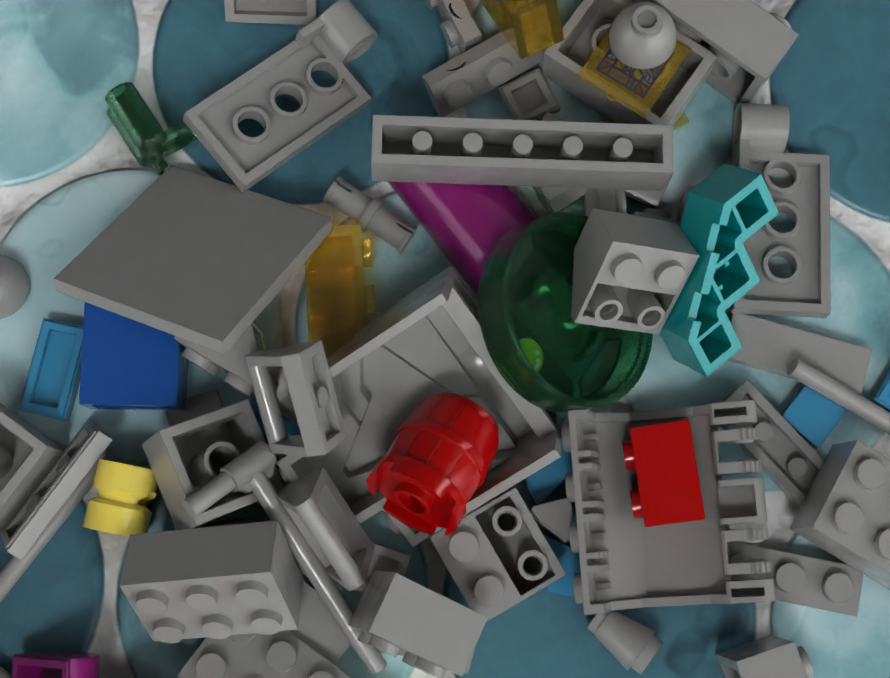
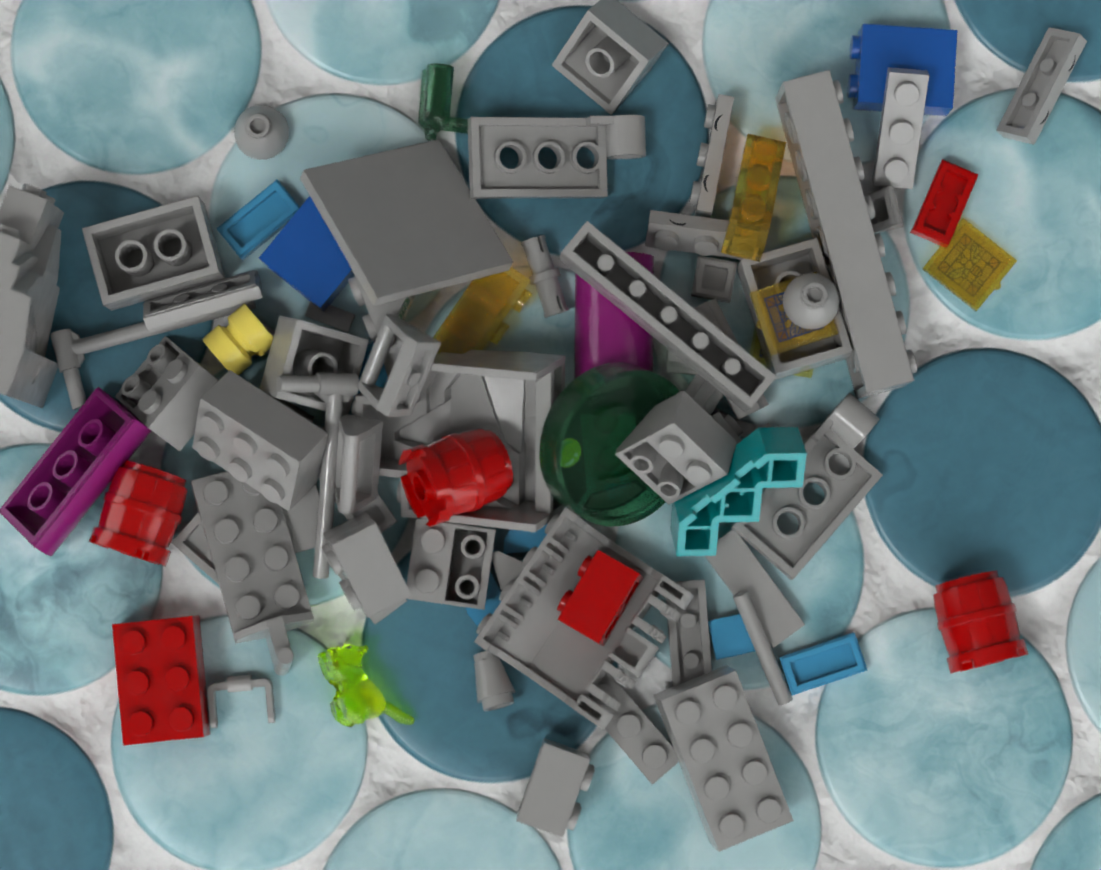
camera: 35 degrees right, 5 degrees up
none -> light grey slope [115,336,219,451]

